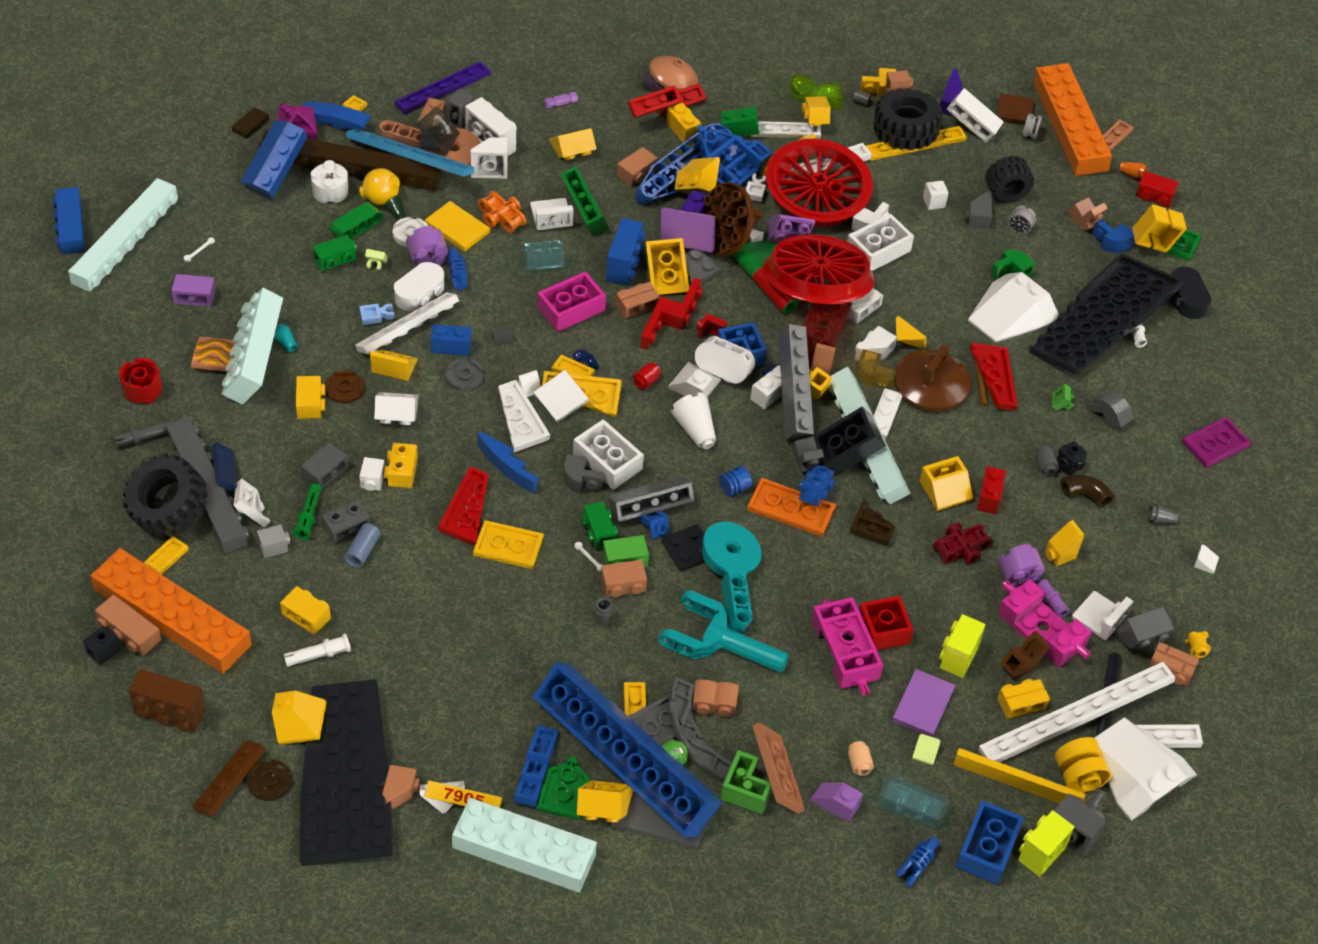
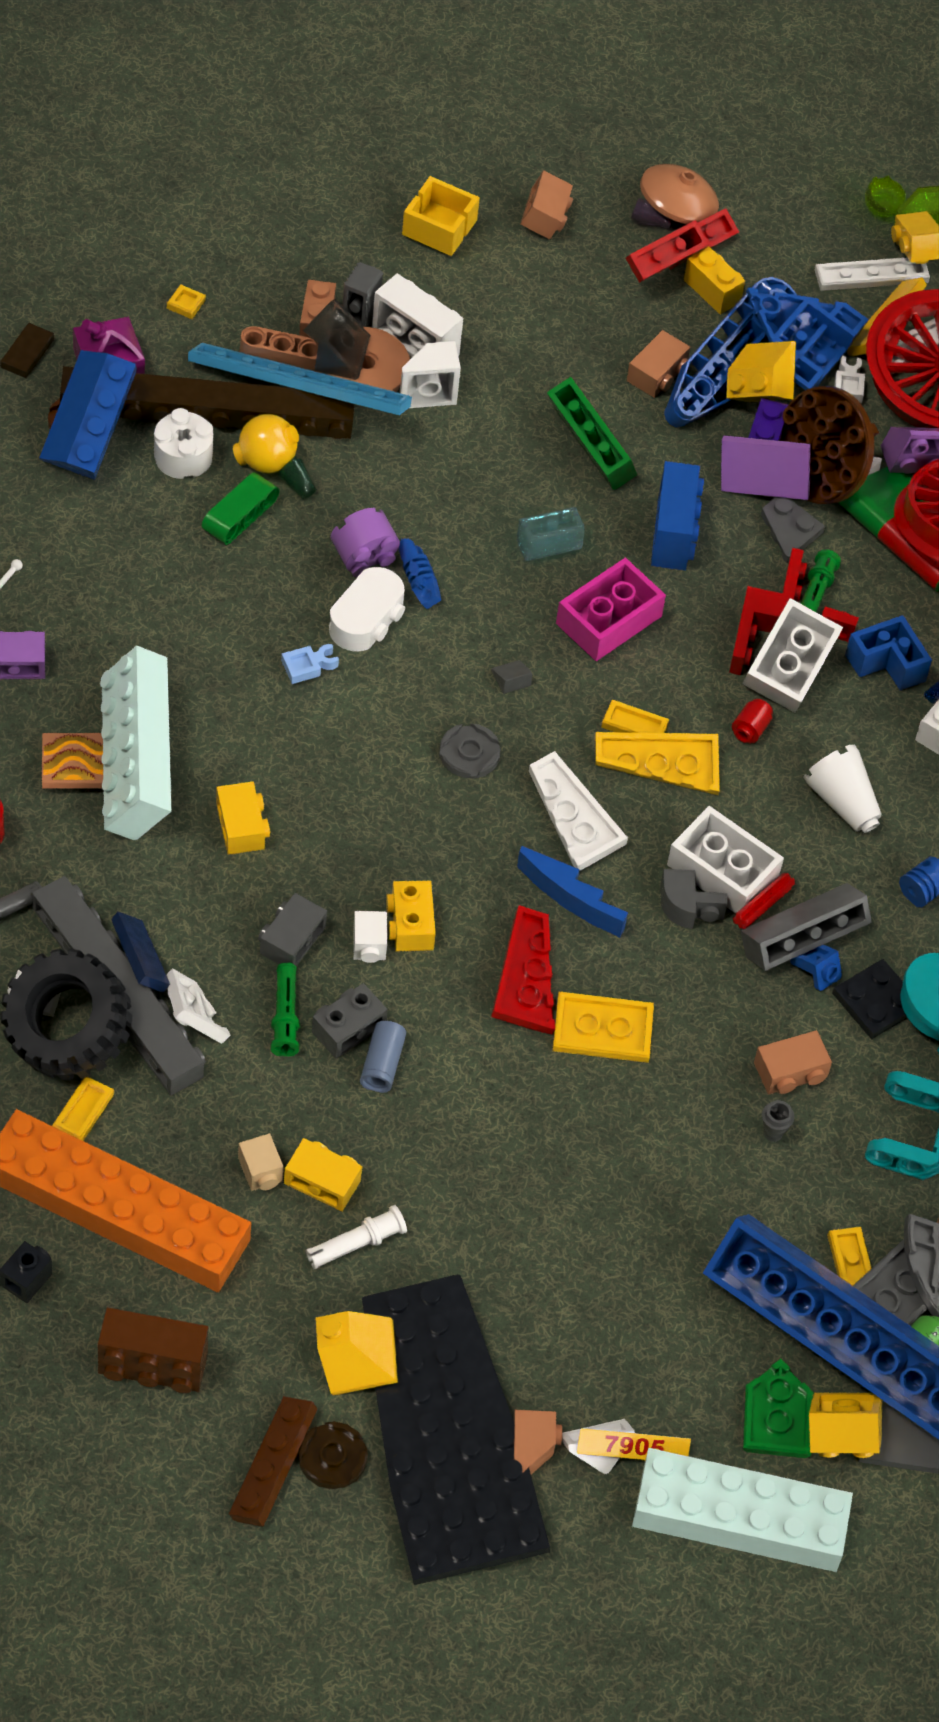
camera: 10 degrees left, 5 degrees up
nougat brick [95,594,161,657] -> none
light grey brick [257,525,291,558] -> none
teal cone [274,324,298,353] -> none
blue slope [302,102,371,129] -> none
green brick [313,234,357,272] -> none
reddish brown tile [325,370,364,404] -> none
white plate [355,292,459,355] -> none
yellowish green tile [365,249,388,271] -> none
yellow slope [370,349,418,381] -> none
white slope [374,392,419,425] -> none
white tile [393,217,428,247] -> none
dark purple tile [394,61,490,115] -> none
yellow tile [425,201,490,252] -> none
blue brick [431,324,472,356] -> none
orange axle [477,191,526,234] -> none
blue slope [514,725,559,807] -> none
white slope [519,370,541,397] -> none
white bracket [530,198,573,230] -> none
white tile [534,370,589,423] -> none
medium lavender axle [544,92,578,109] -> none
yellow slope [549,128,596,160] -> none
clear blue arm [573,349,599,370] -> none
white hinge [575,542,602,572] -> none
green brick [581,502,618,550] -> none
bright green brick [603,535,649,567] -> none
nougat brick [615,282,660,319] -> none
yellow slope [645,238,689,295] -> none
white slope [668,362,721,397] -> none
white brick [695,336,755,384] -> none
green slope [721,107,760,137] -> none
none -> tan brick [238,1133,284,1191]
none -> yellow piece [402,176,480,256]
none -> nougat brick [521,170,573,239]
none -> red axle [733,873,795,929]
none -> white brick [742,598,843,713]
none -> green pin [801,549,841,612]

